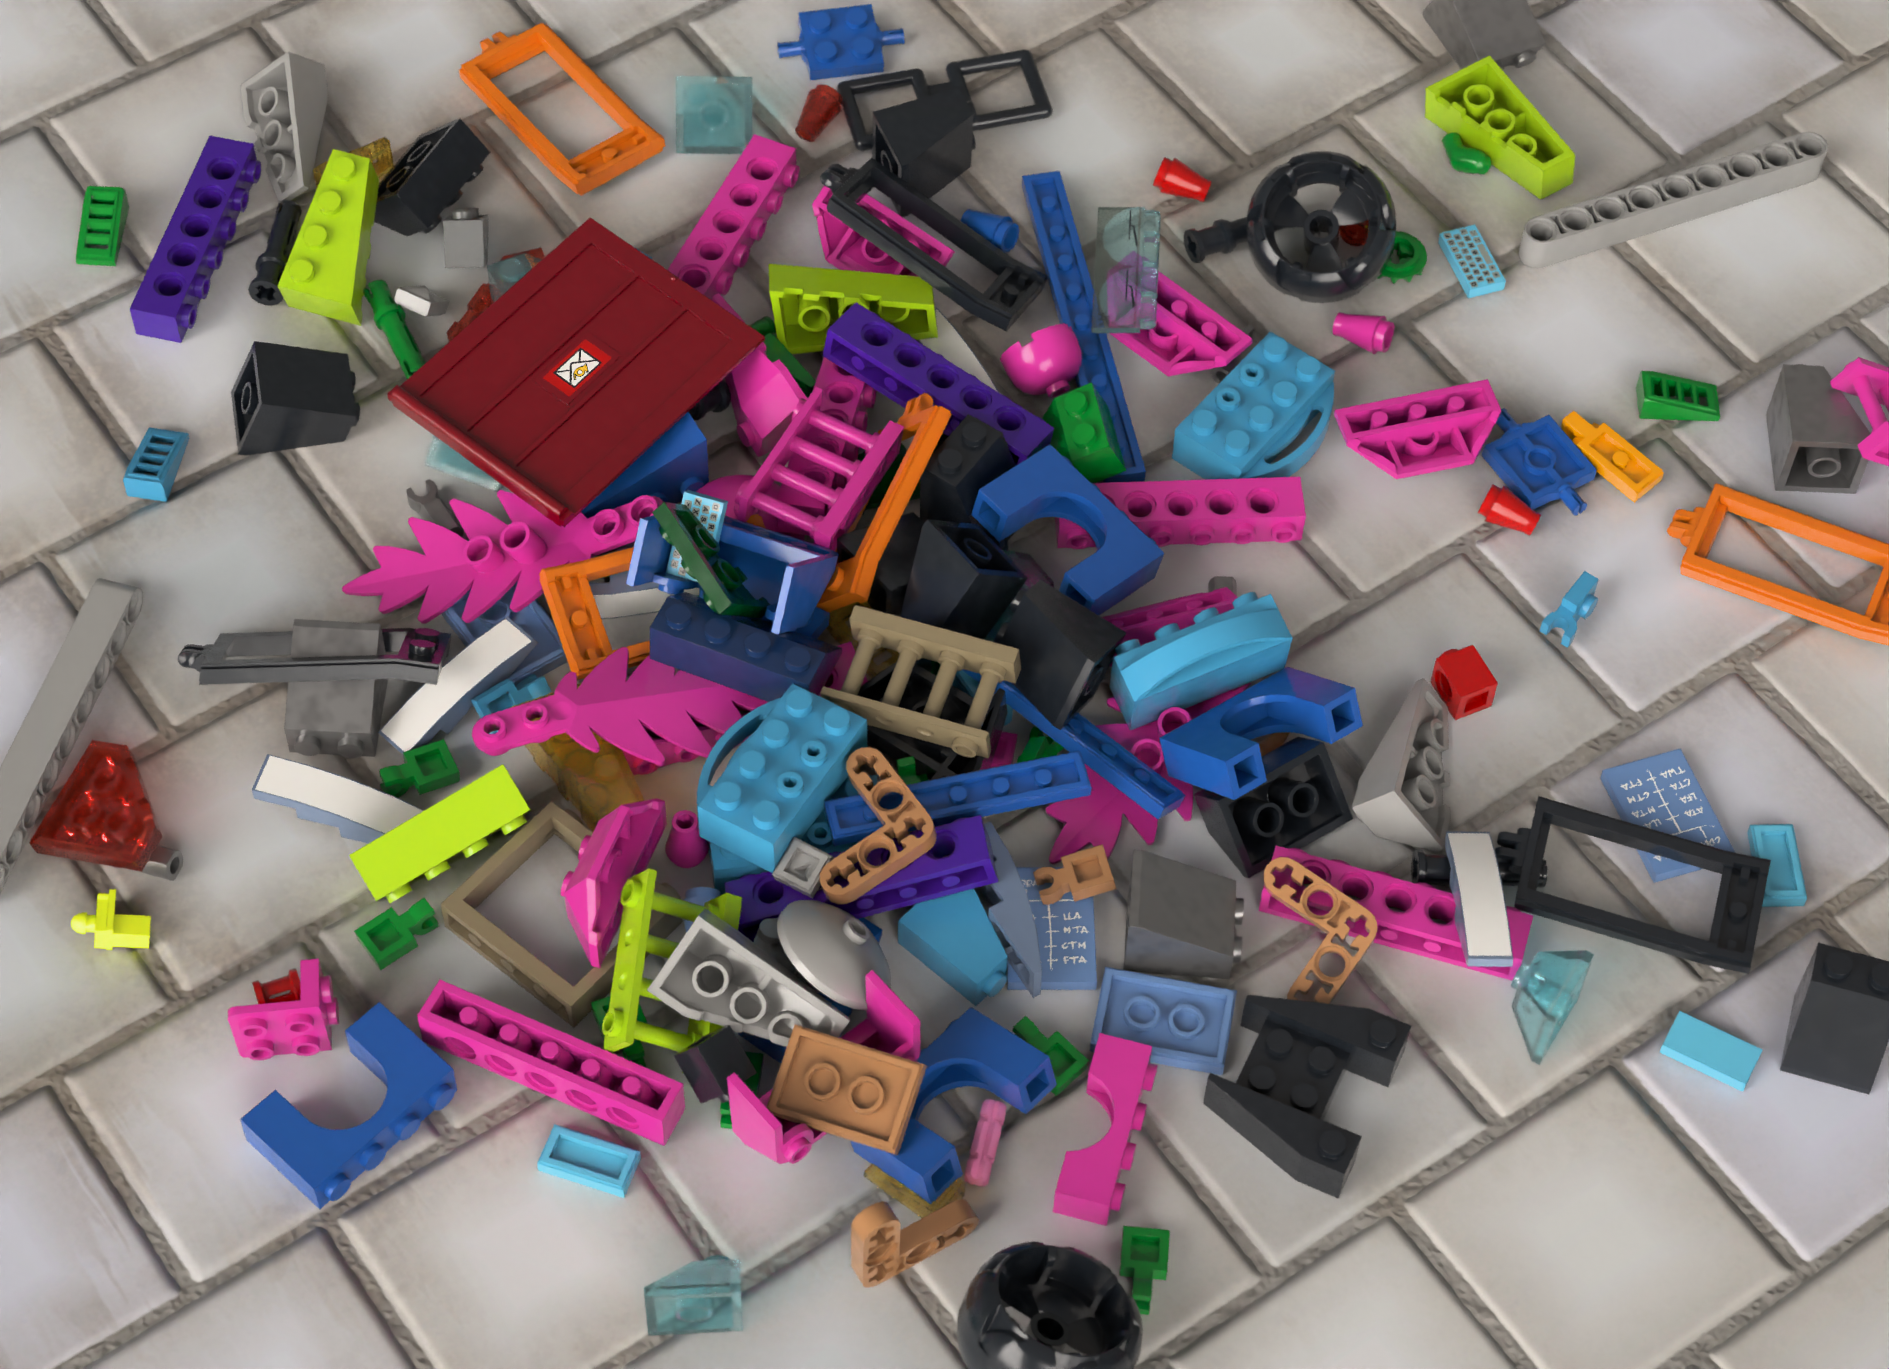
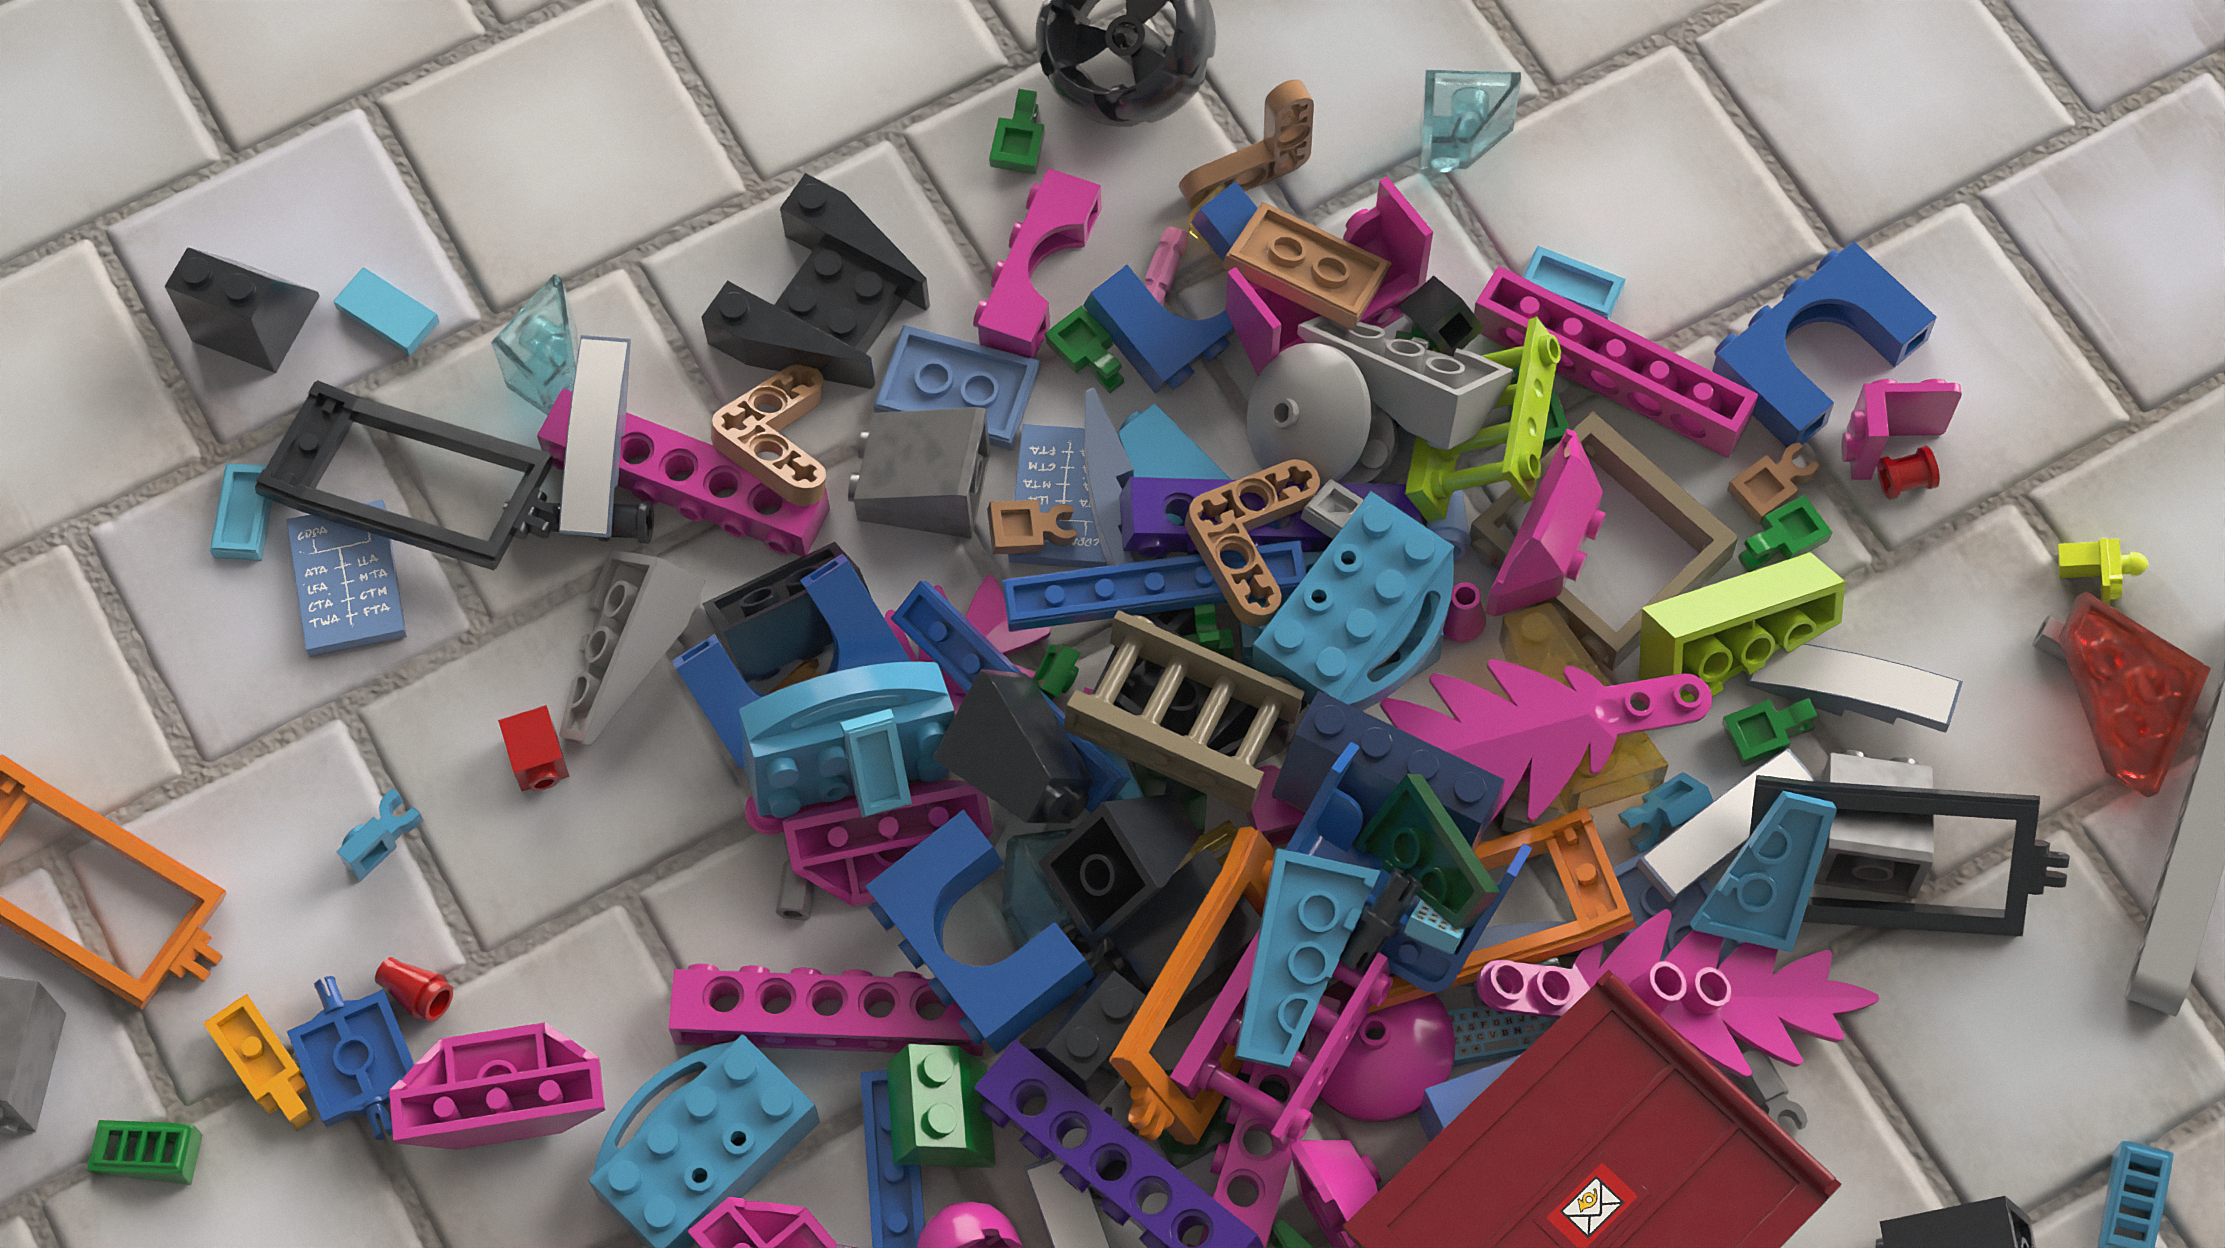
camera: 170 degrees left, 10 degrees up
none -> medium azure tile [840,709,912,818]
none -> dark azure wing [1234,848,1381,1069]
none -> black pin [1339,868,1423,975]
none -> dark azure wing [1690,791,1837,952]
none -> medium nougat plate [1727,443,1819,525]

